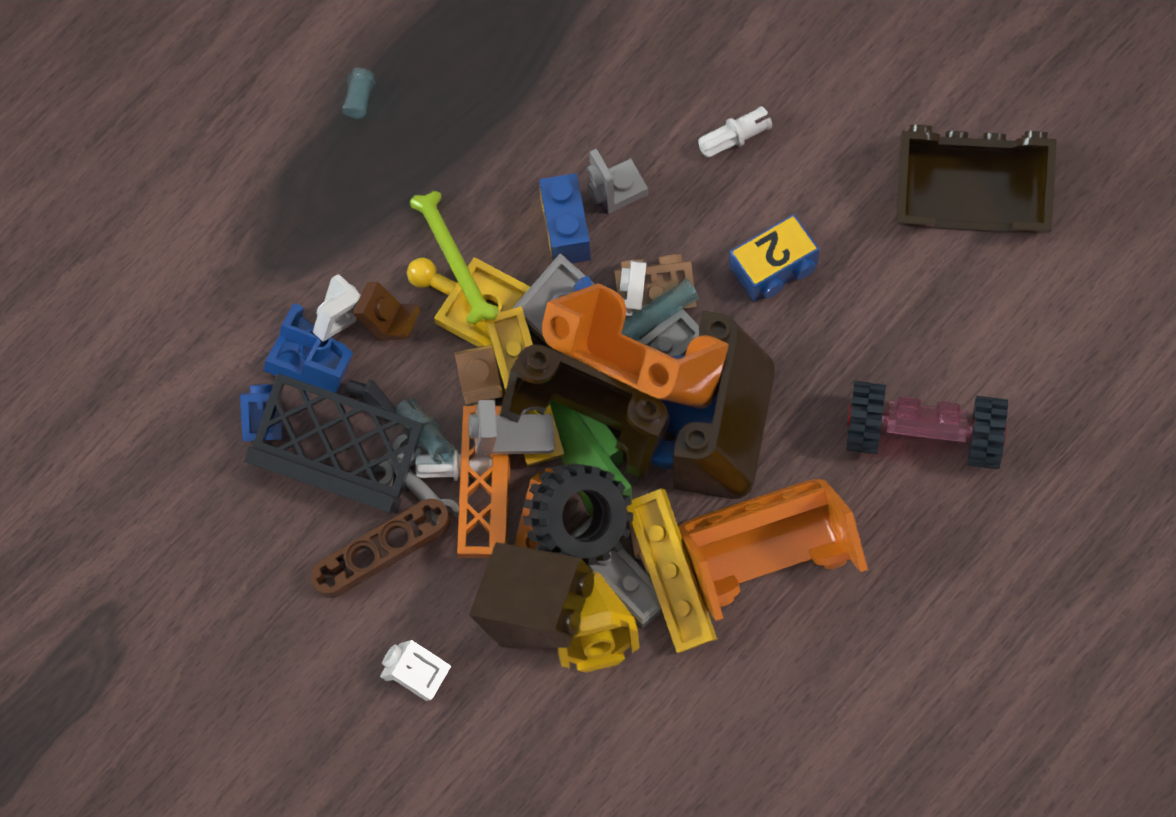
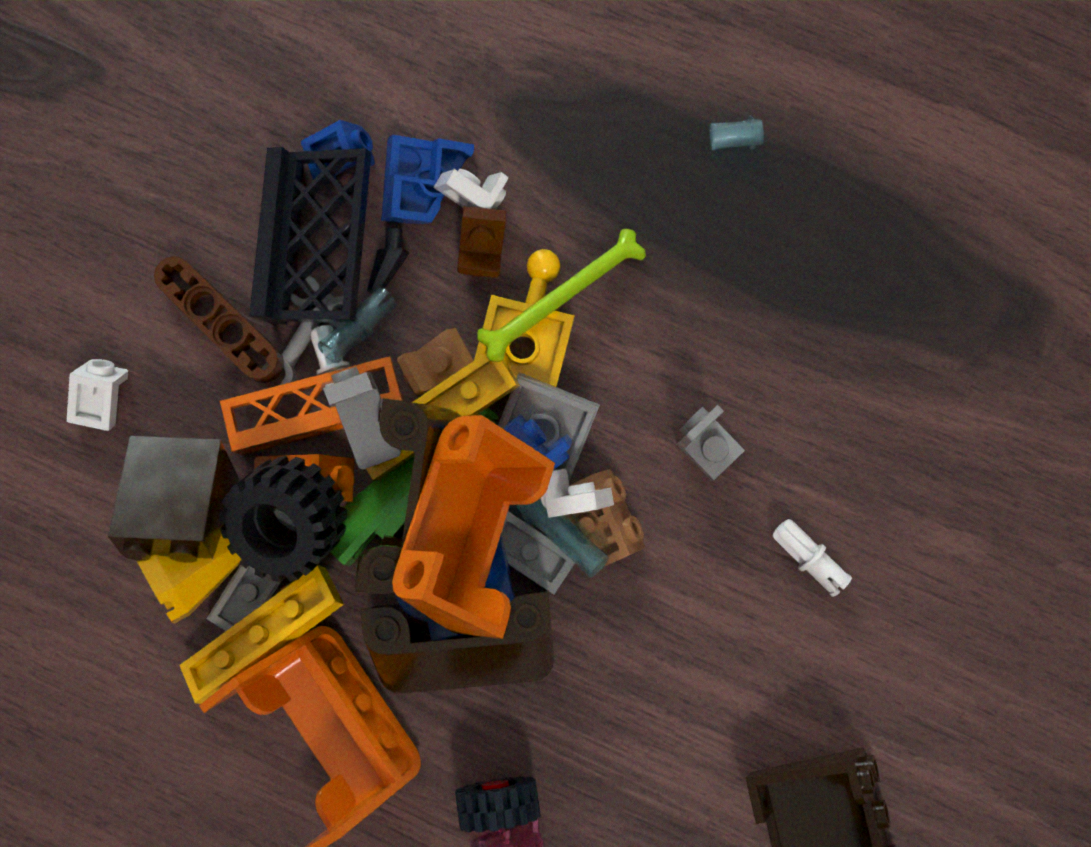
camera: 70 degrees right, 15 degrees up
blue brick [539,173,591,263] -> none
brick [729,214,819,302] -> none

